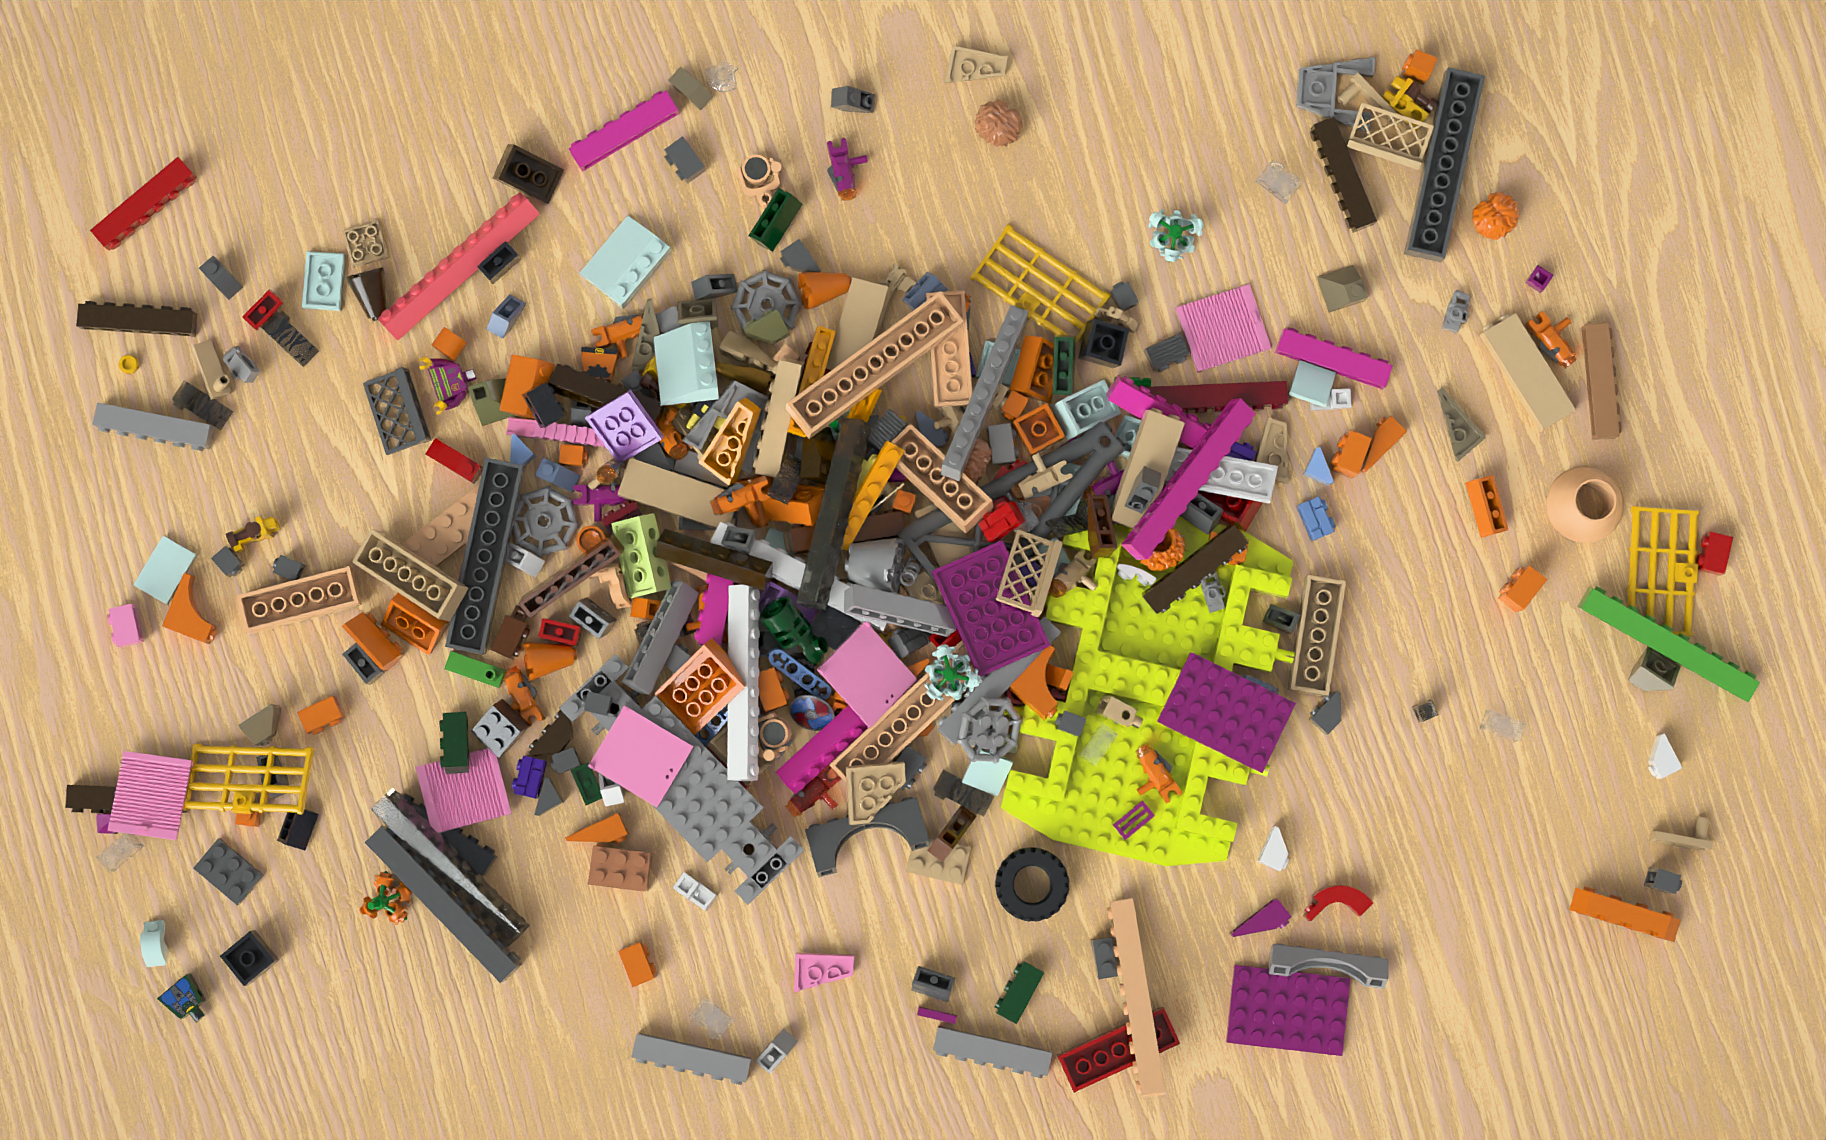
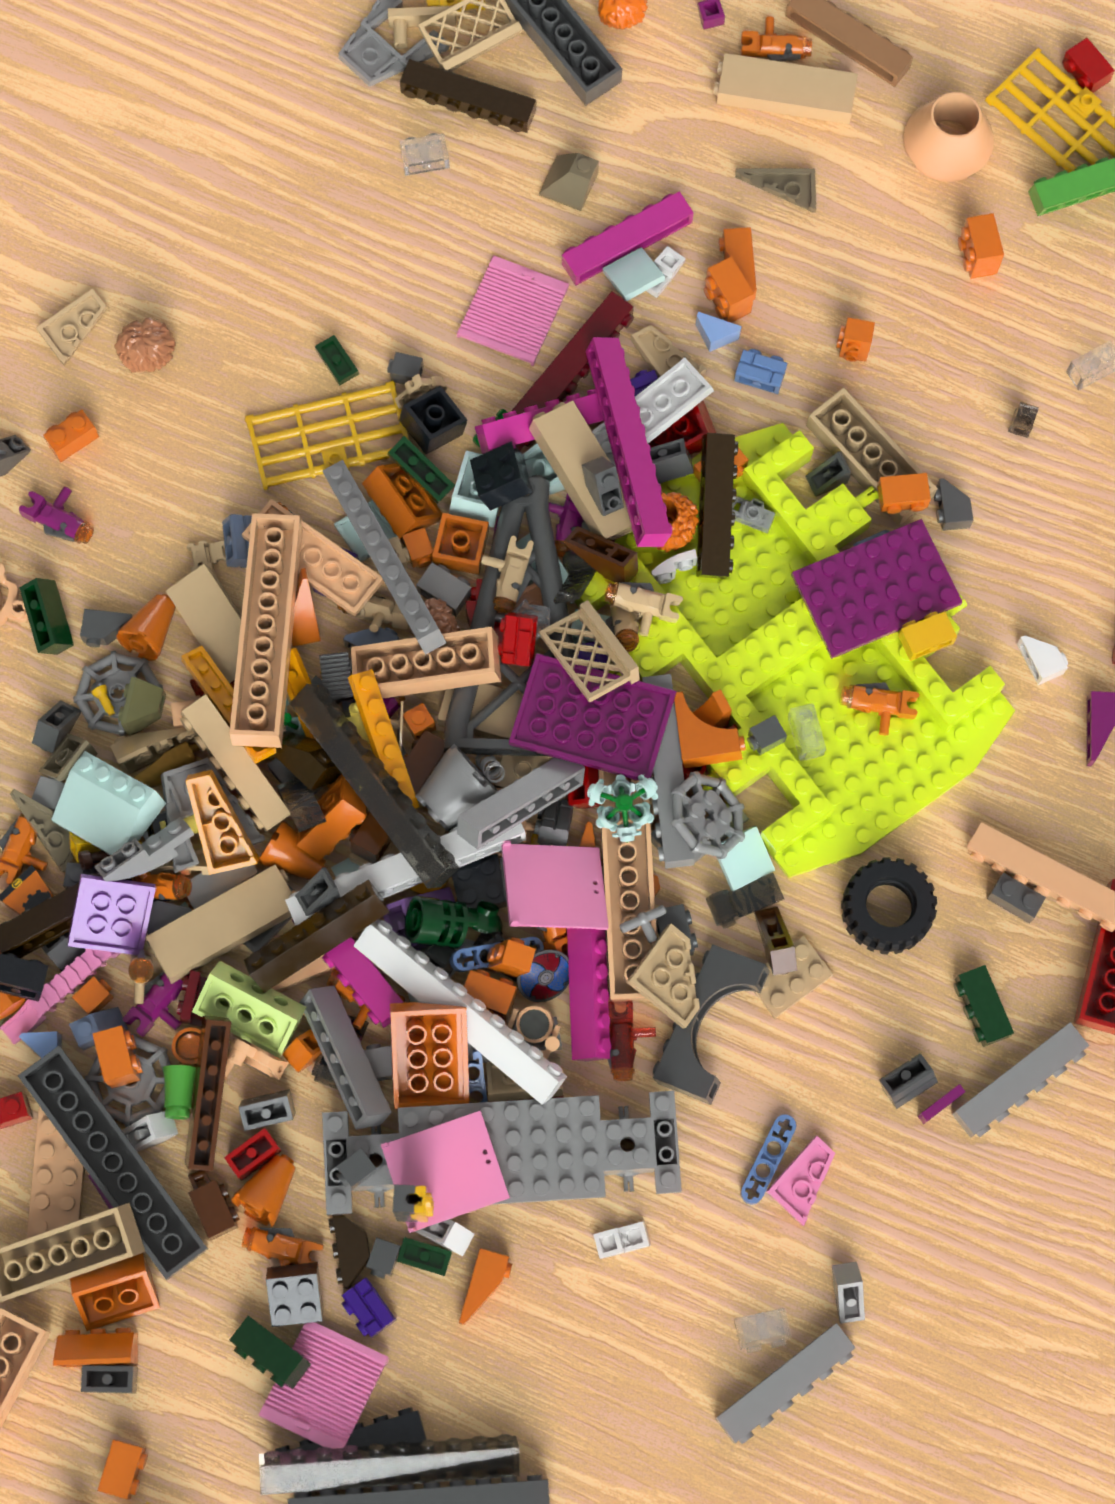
camera: 45 degrees left, 10 degrees down
bright green piece [444,651,506,688] -> none
dark grey slope [534,777,564,816] -> none
nougat brick [588,846,653,892] -> none
orange brick [618,942,657,987] -> none
orange piece [710,476,773,520] -> none
tan torso [1095,695,1143,729] -> none
magenta tile [1113,801,1155,840] -> none
dark grey brick [1144,333,1189,372] -> none
light aqua plant [1149,209,1204,262] -> none
light grey piece [1442,290,1470,333] -> none
orange brick [1465,475,1509,538] -> none
none -> orange brick [43,409,99,463]
none -> yellow piece [91,682,115,716]
none -> orange brick [92,1025,143,1089]
none -> light grey slope [95,817,194,882]
none -> bright green plant [163,1065,196,1120]
none -> orange slope [292,568,321,647]
none -> dark green plate [315,335,359,386]
none -> piece [393,1185,434,1223]
none -> black brick [470,441,532,511]
none -> orange brick [487,938,536,978]
none -> tan piece [604,581,683,636]
none -> light grey piece [620,905,667,943]
none -> medium blue beam [740,1114,796,1205]
none -> orange brick [836,317,875,362]
none -> orange brick [877,473,931,514]
none -> yellow brick [898,611,957,661]

